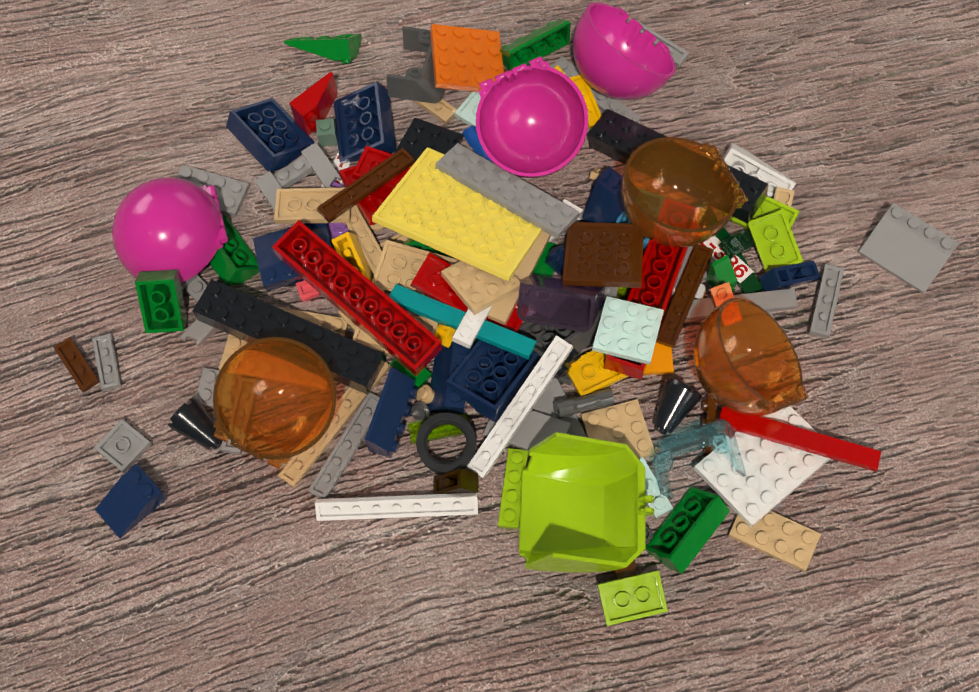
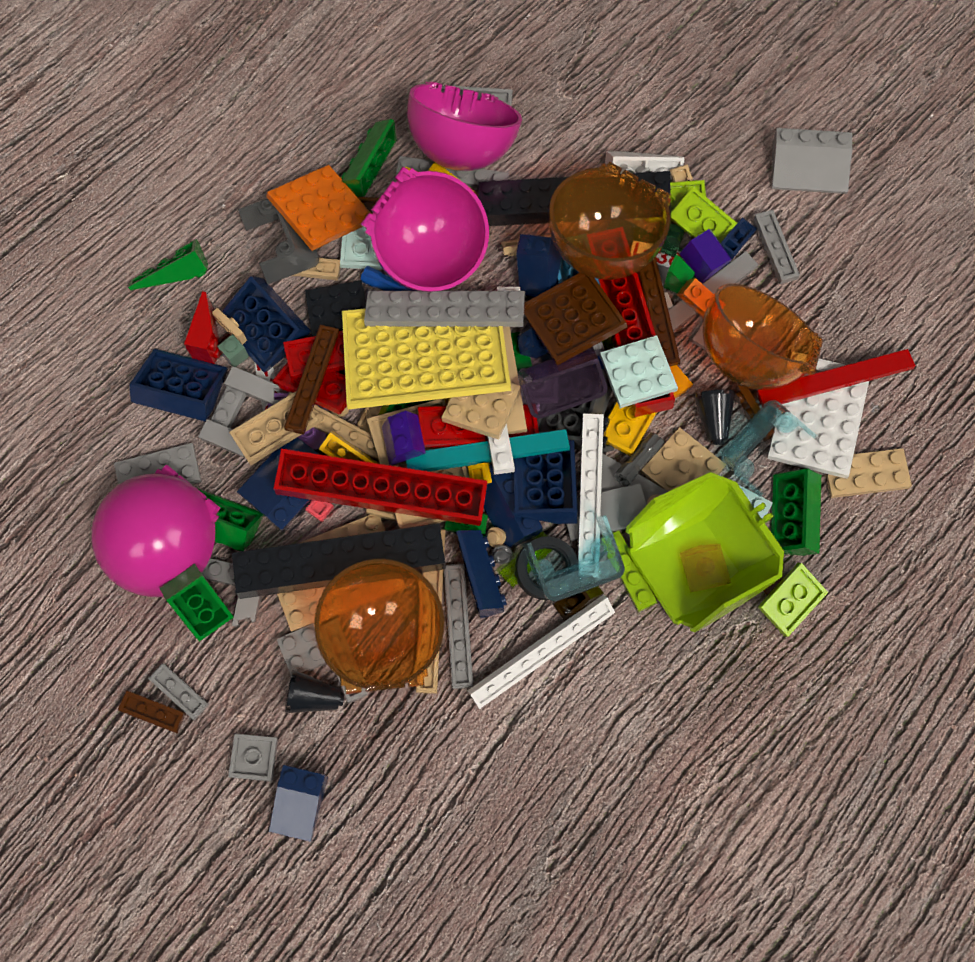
camera: 35 degrees left, 5 degrees up
none -> tan plate [212,308,247,345]
none -> dark purple slope [382,410,426,466]
none -> clear light blue windscreen [523,515,625,601]
none -> dark purple slope [680,229,732,284]
none -> clear yellow slope [680,544,731,593]

